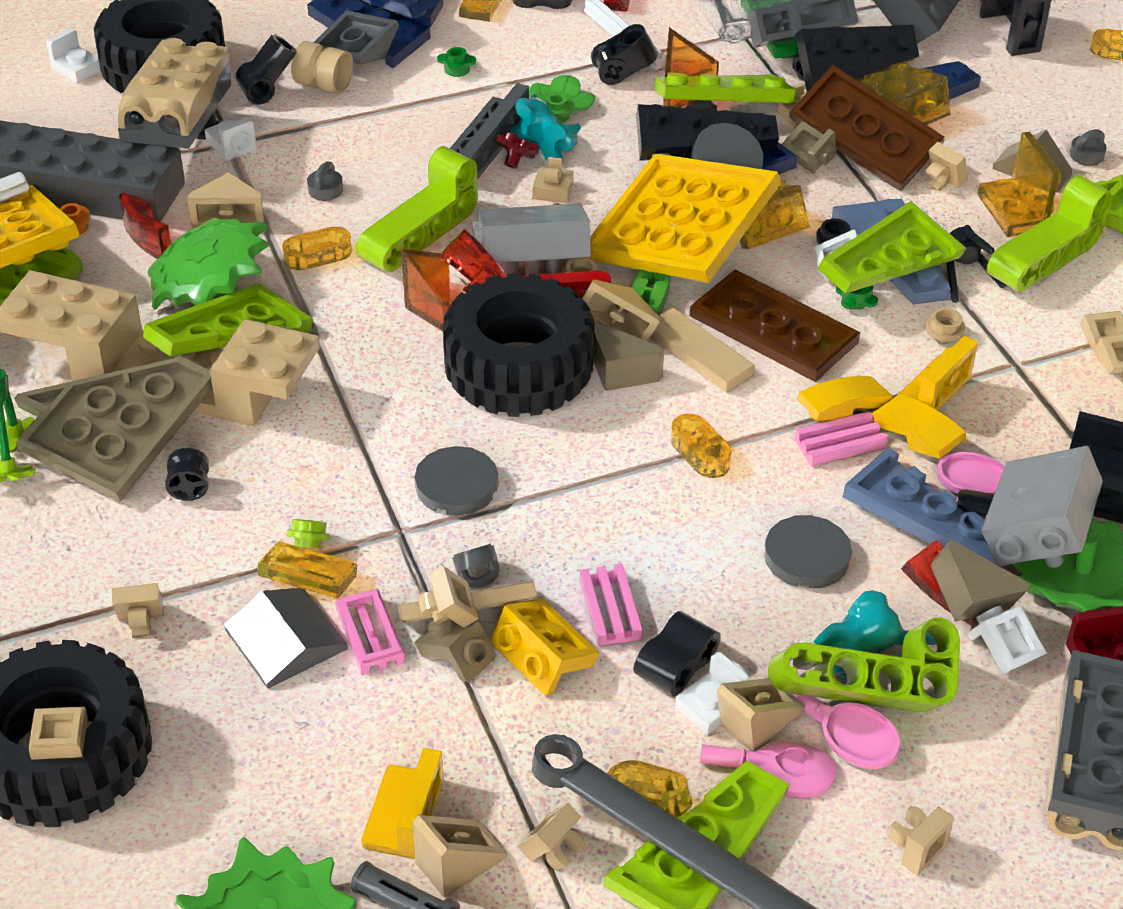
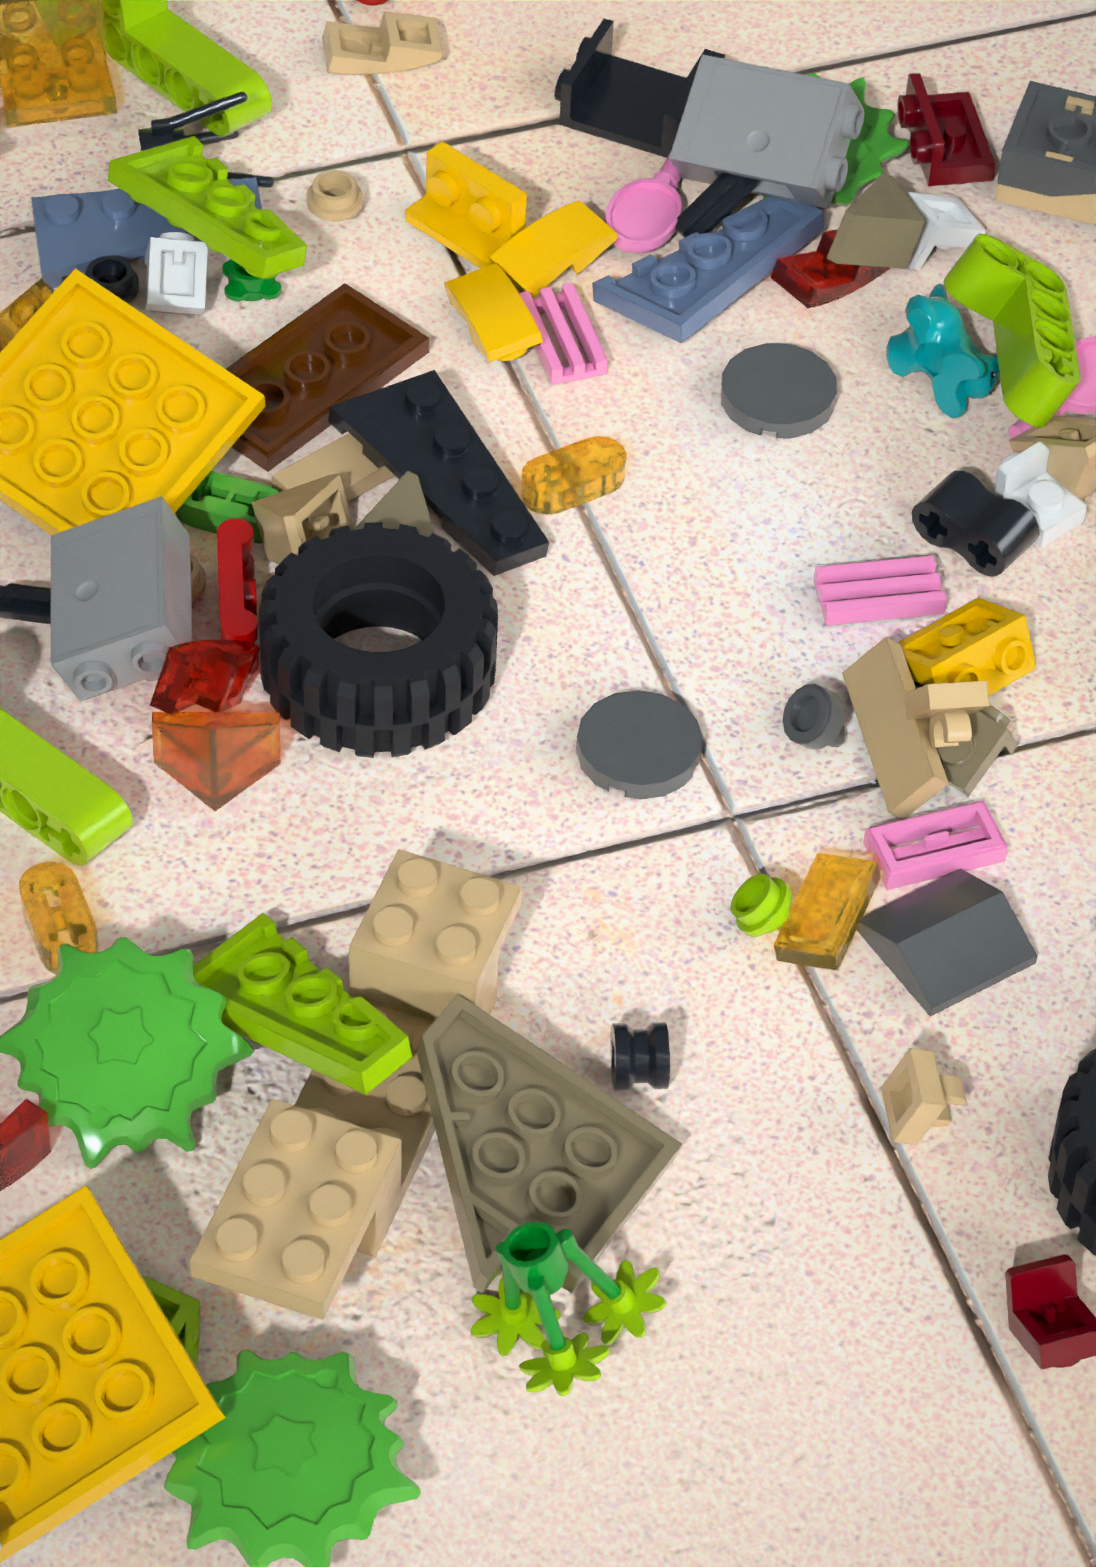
camera: 90 degrees left, 5 degrees up
none -> black wing [328,370,549,576]

